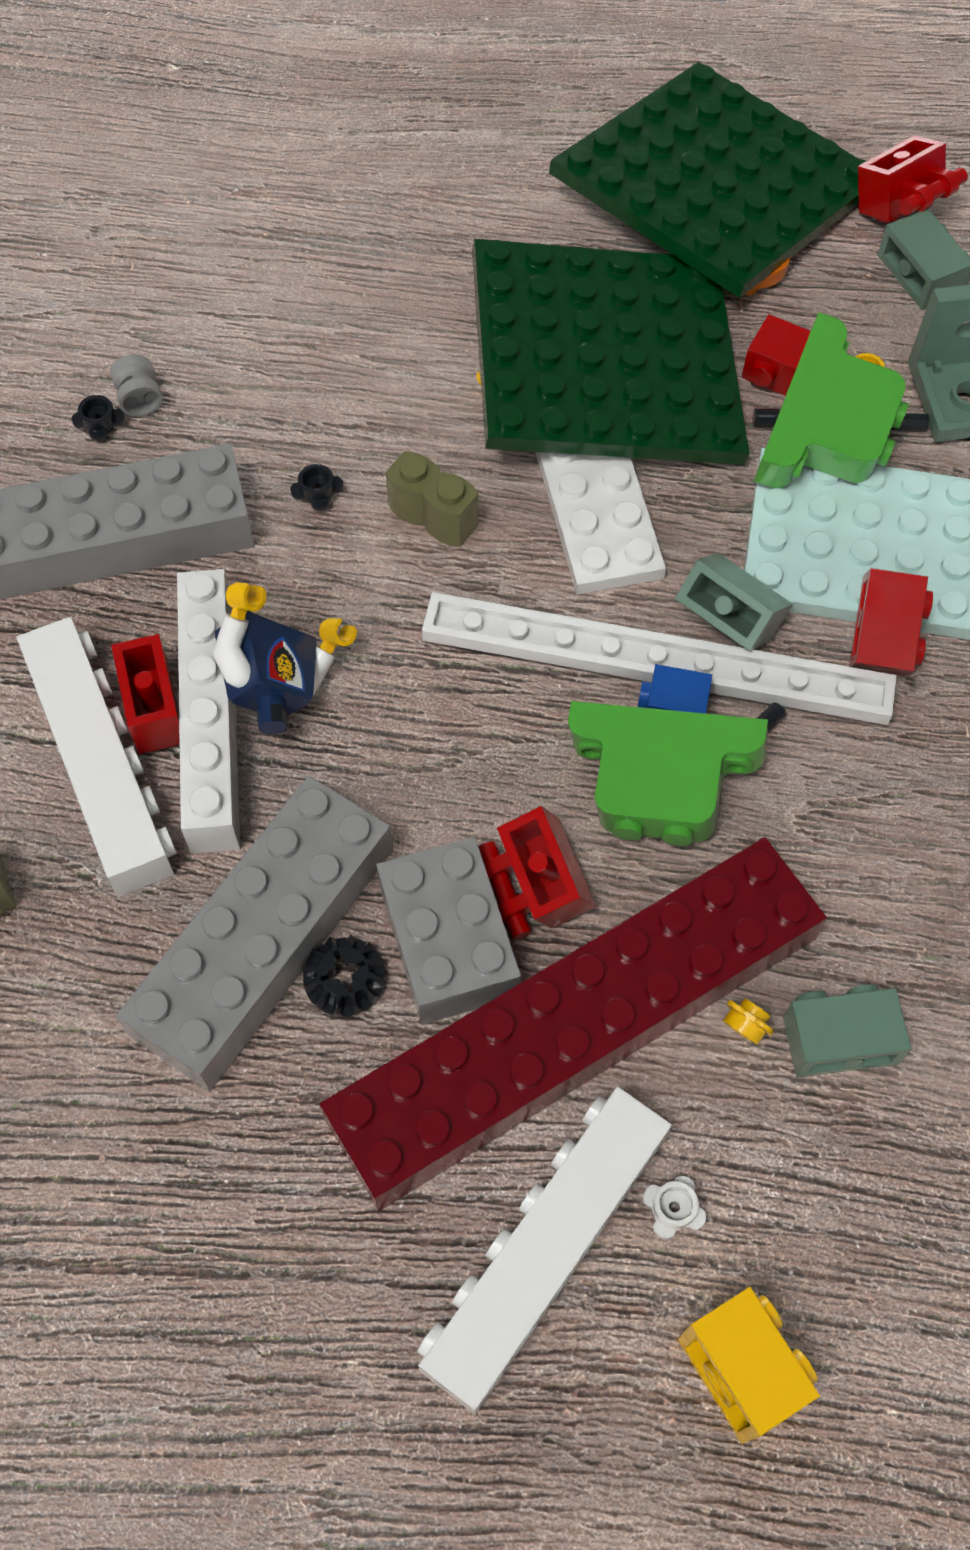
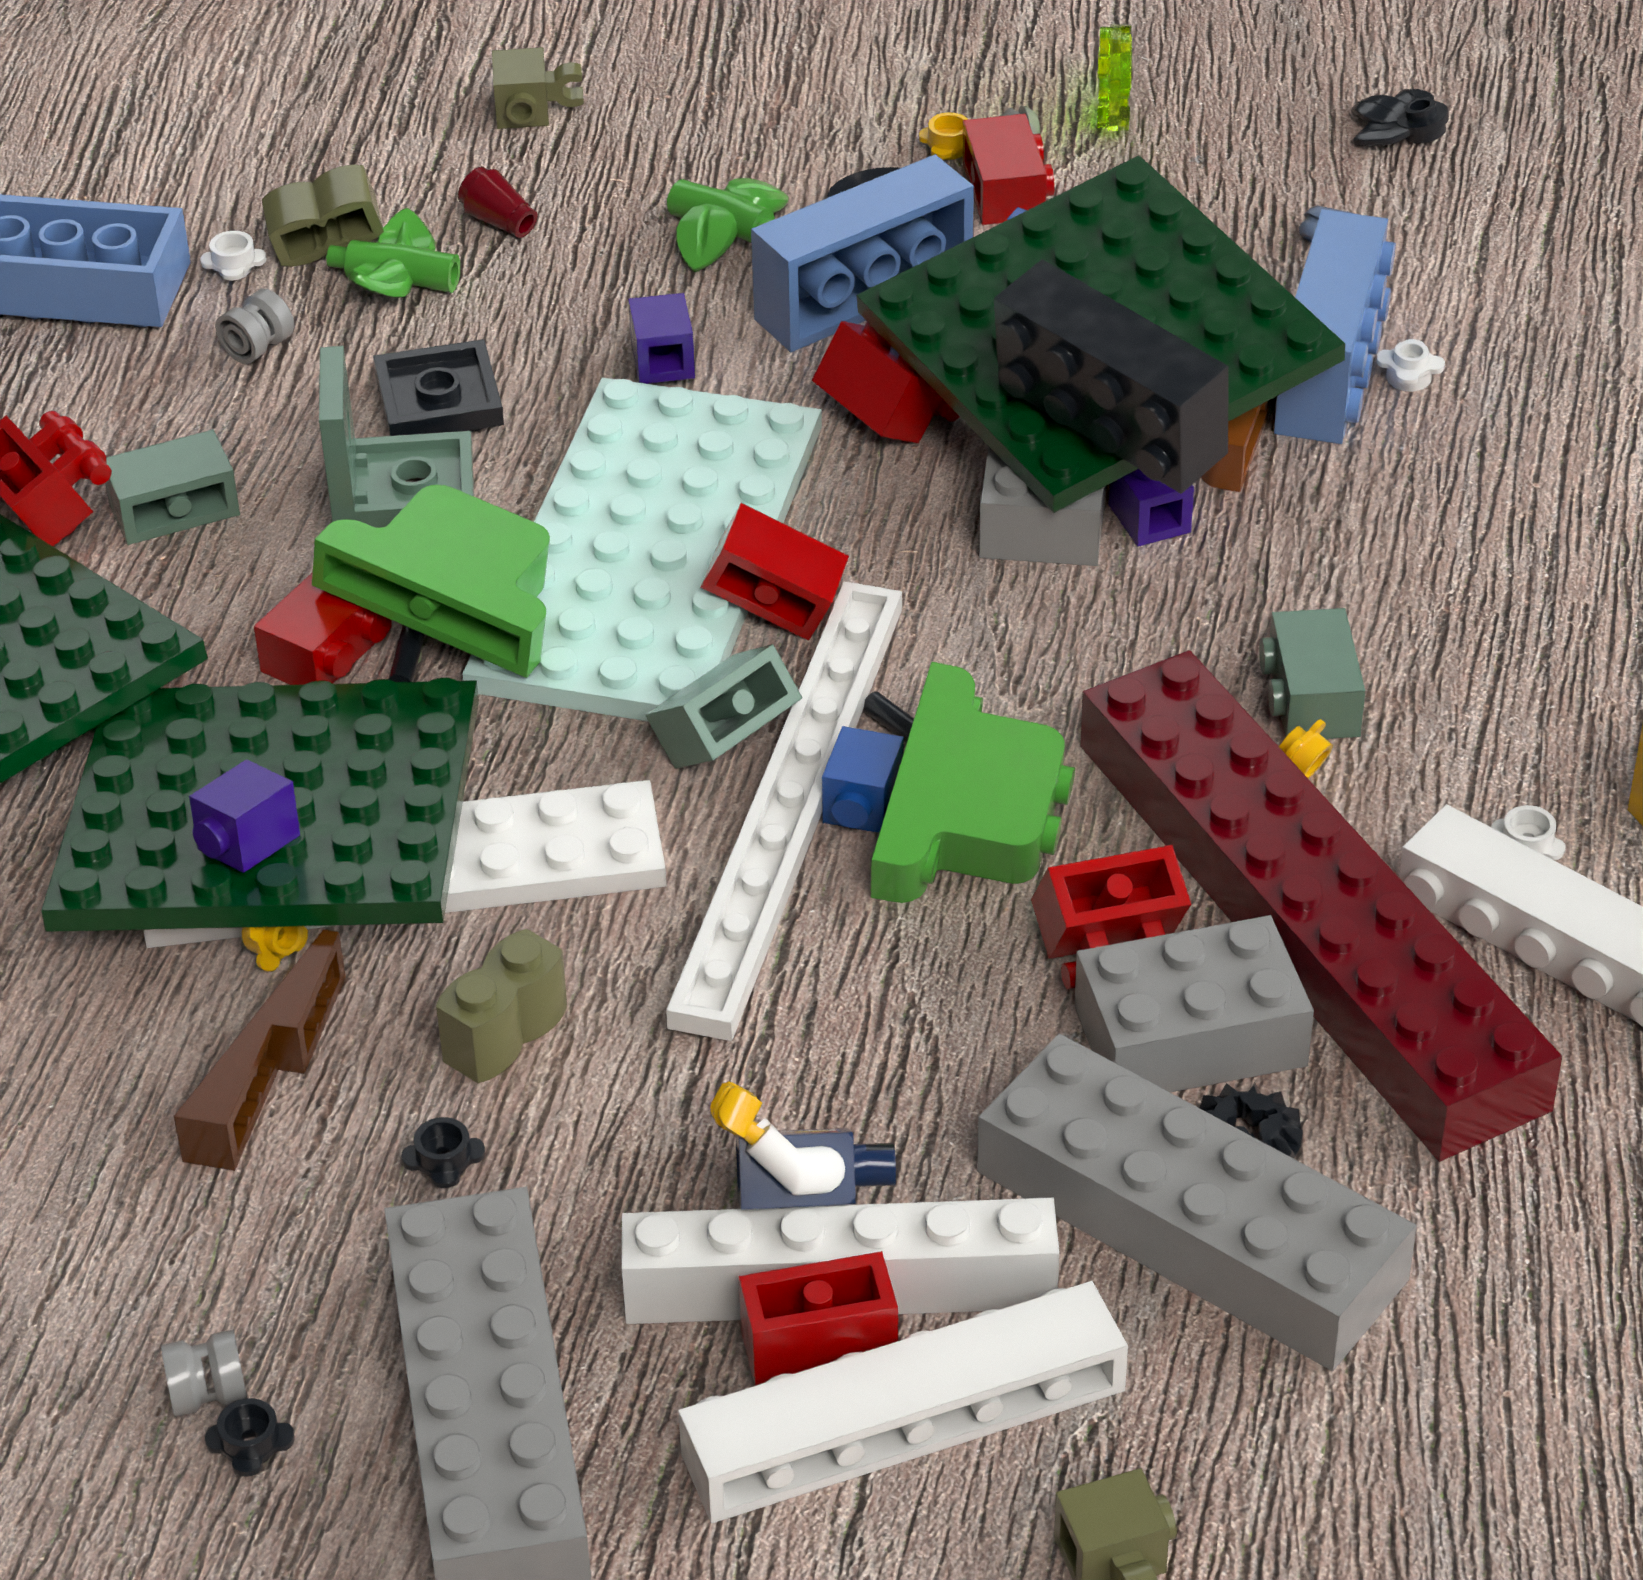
camera: 85 degrees left, 20 degrees down
none -> reddish brown slope [174,929,346,1171]
none -> dark purple brick [189,759,300,873]

